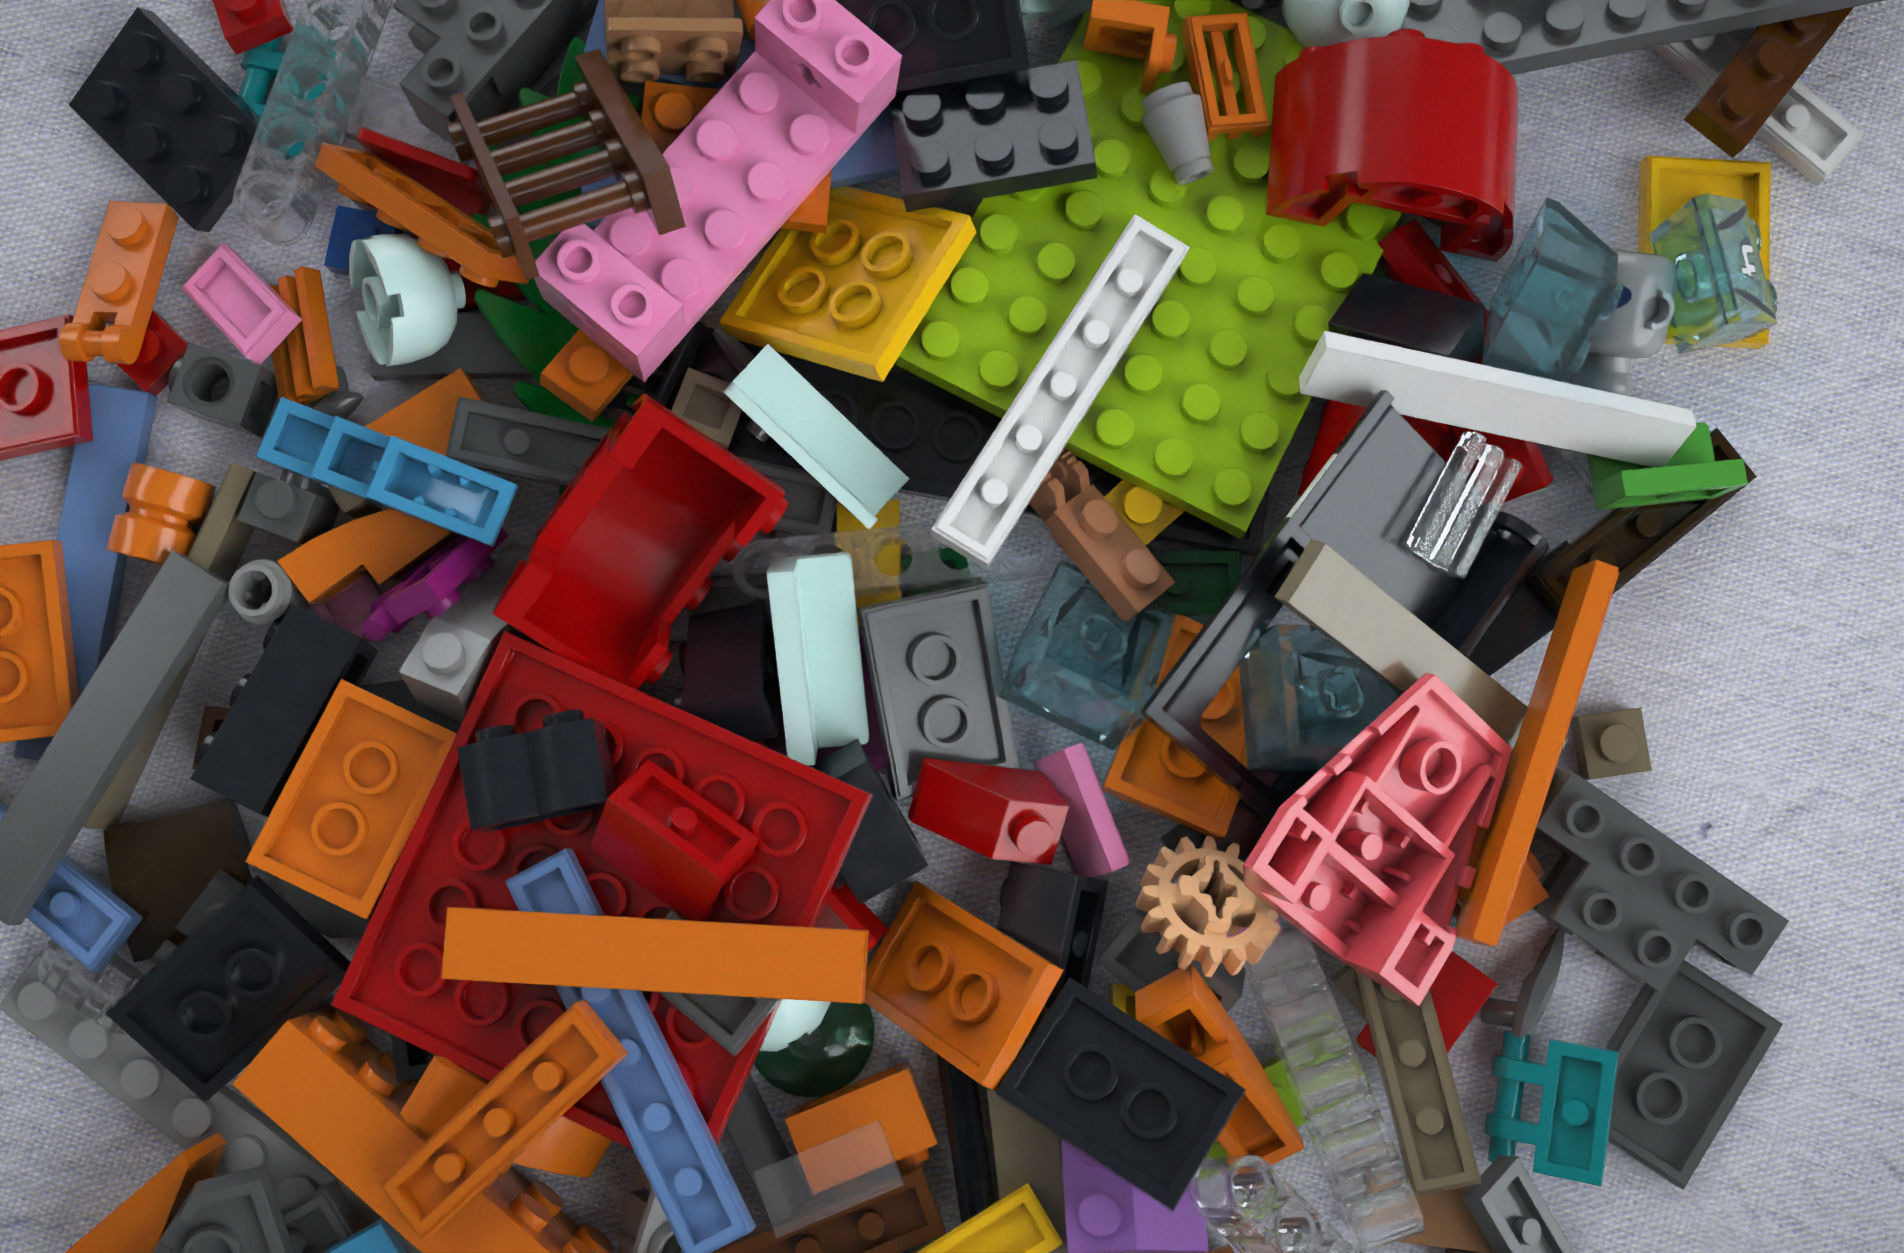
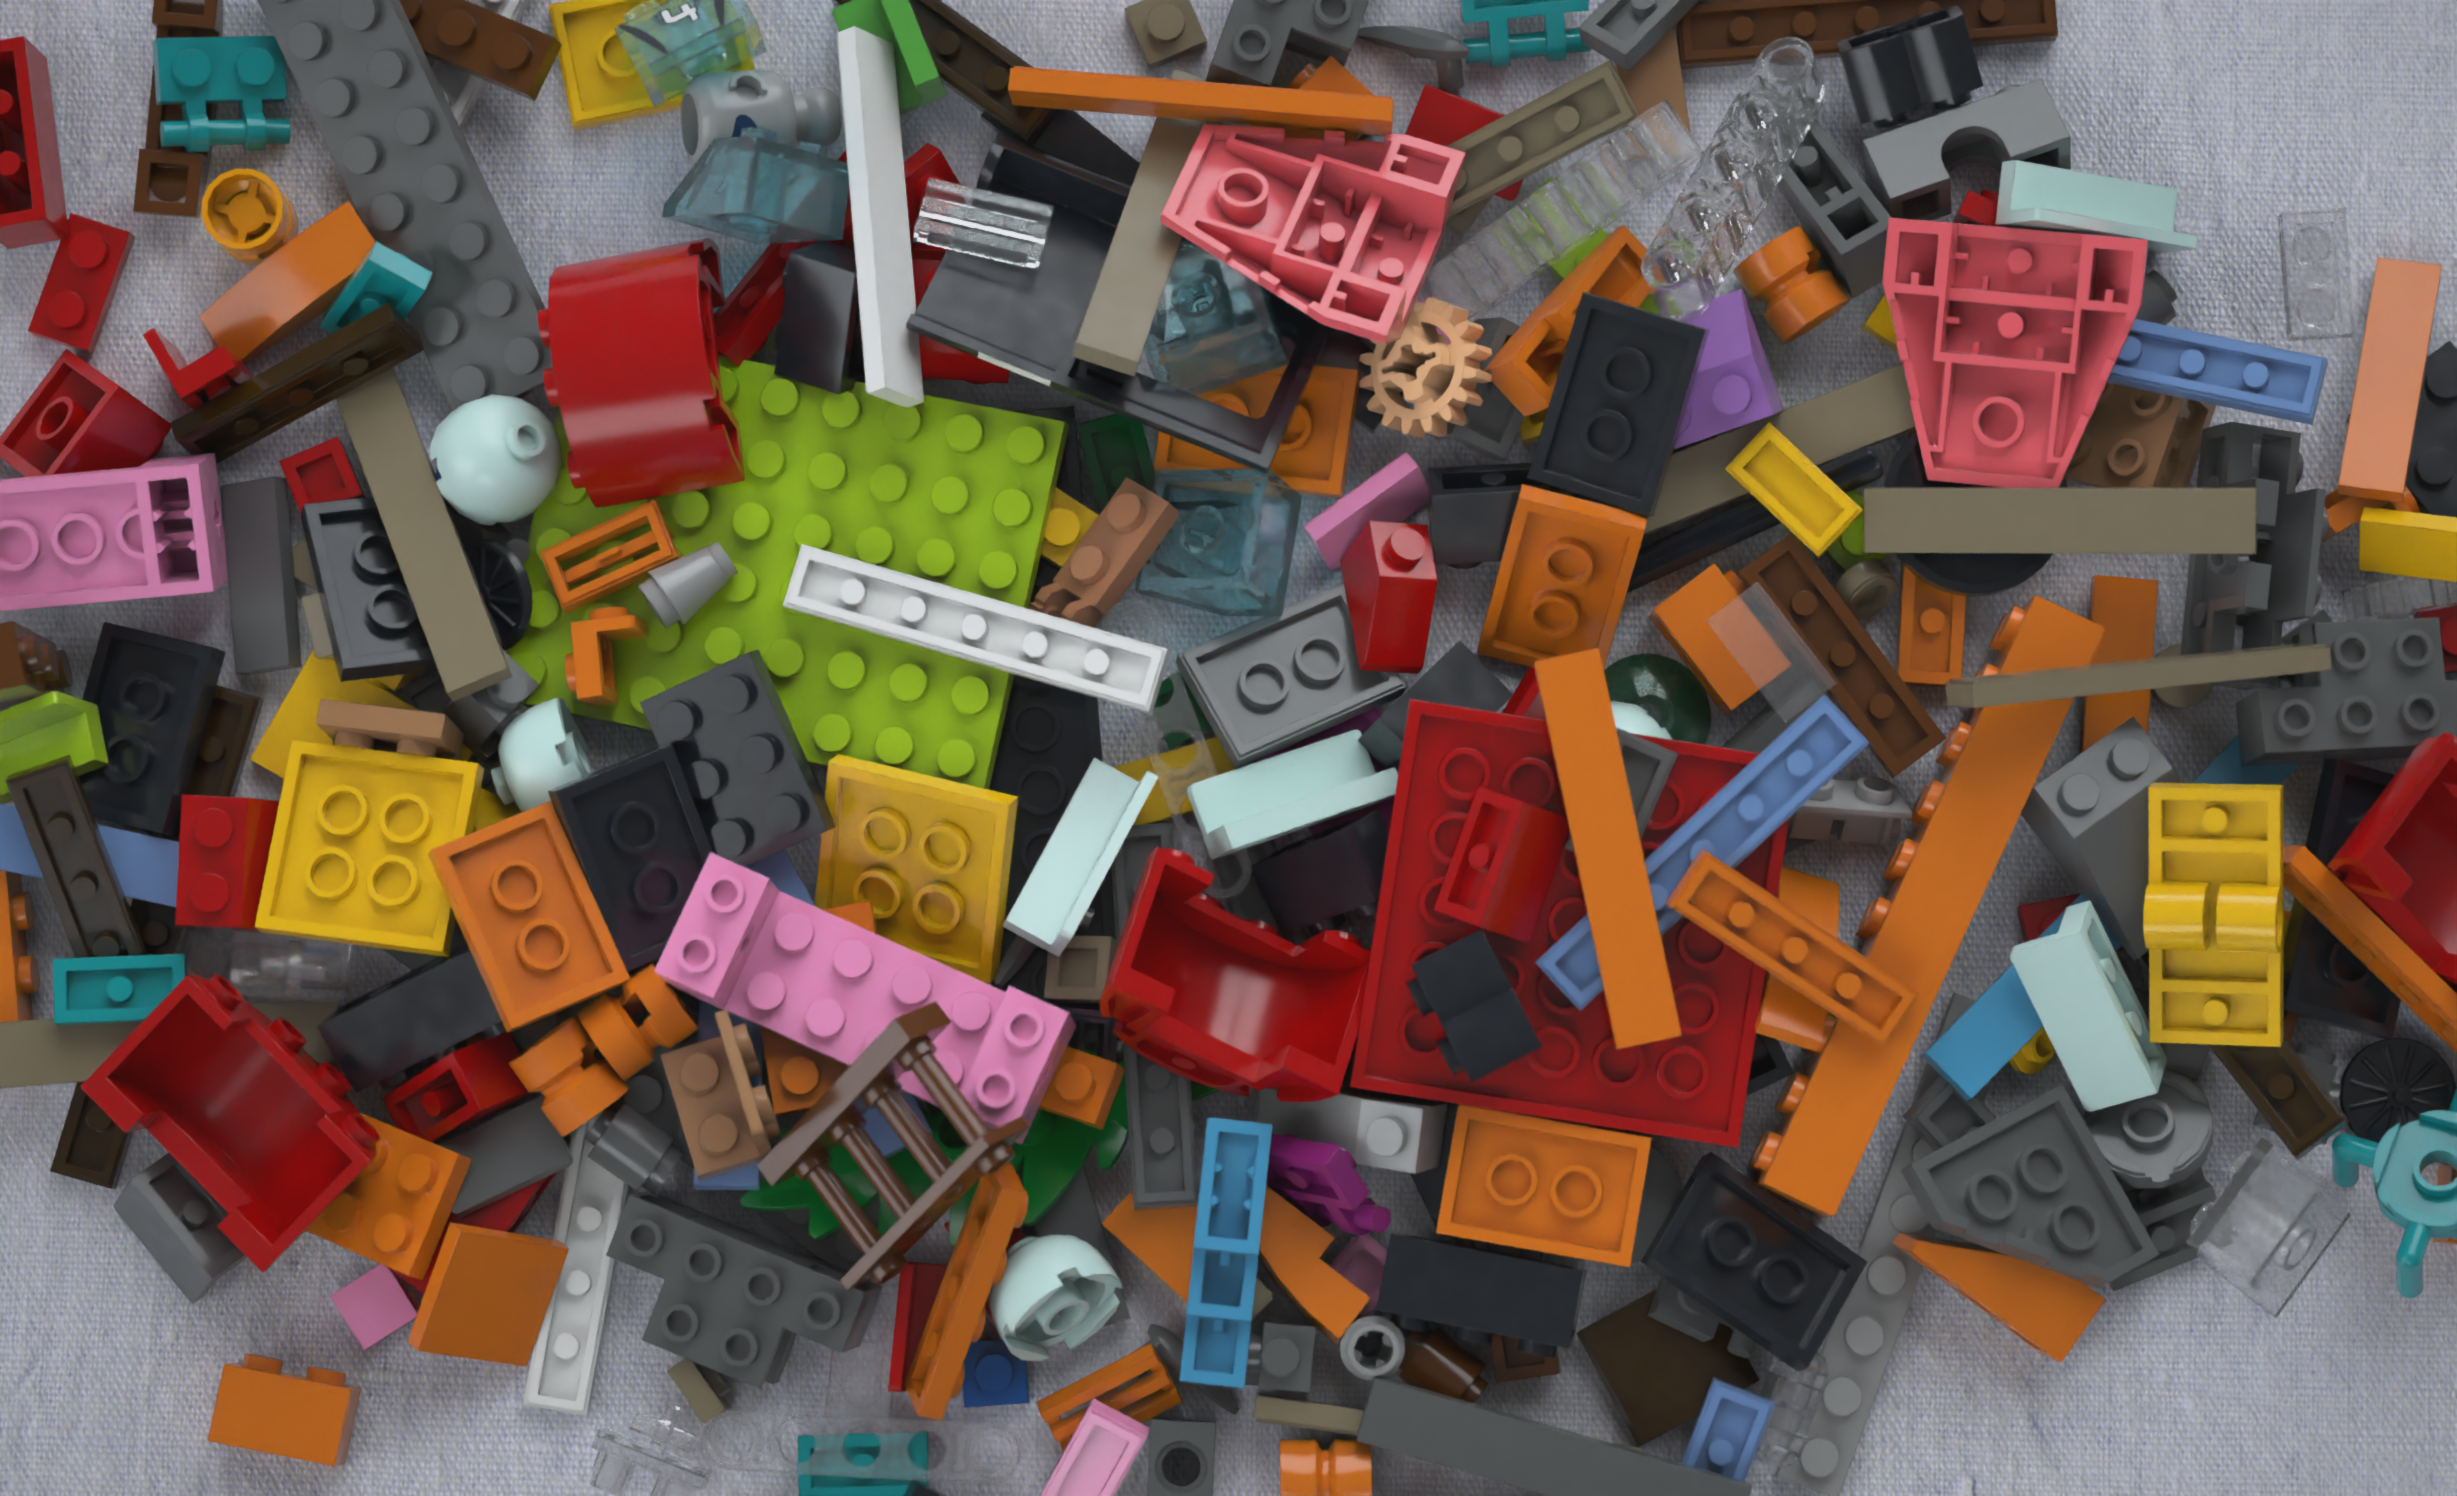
camera: 100 degrees left, 0 degrees up
none -> reddish brown brick [1398,1327,1489,1403]

